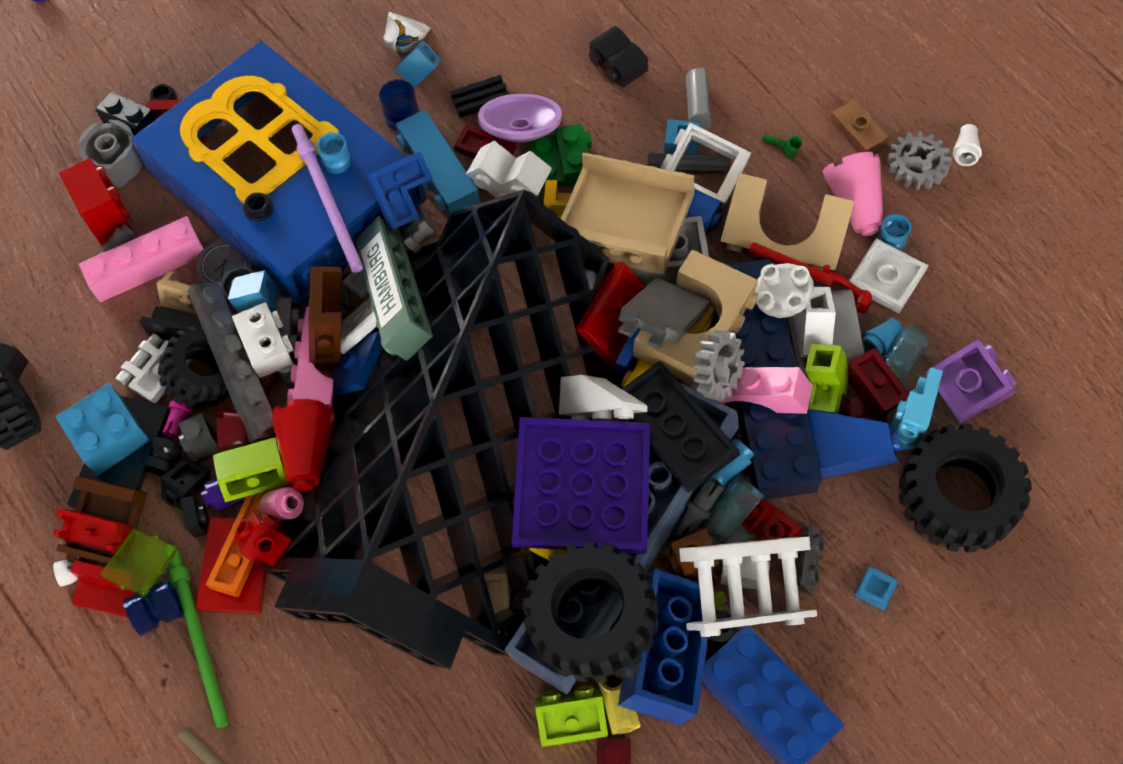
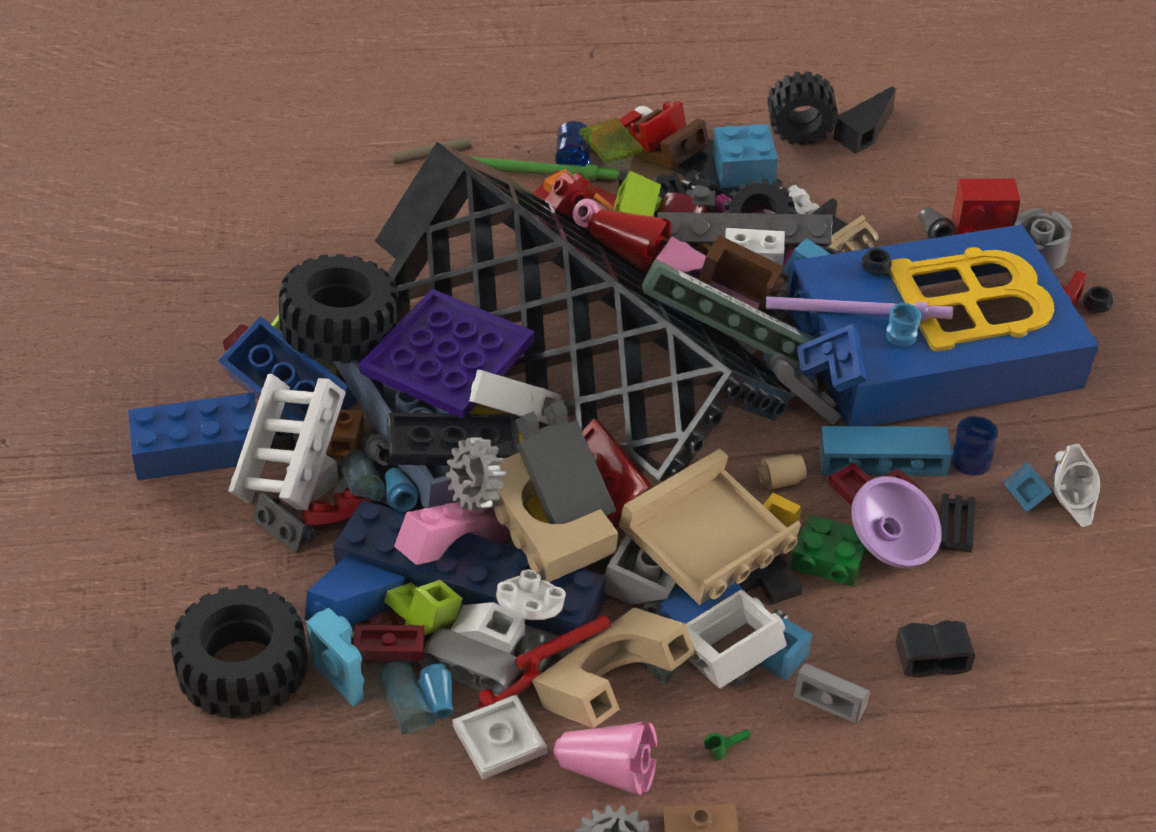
camera: 115 degrees right, 20 degrees down
bright pink brick [79,216,204,302] -> none
black brick [95,92,157,136] -> none
white brick [466,141,552,198] -> none
dark azure tile [854,566,899,611] -> none
dark azure wheel [877,214,911,251] -> none
medium lavender plate [925,339,1017,424] -> none

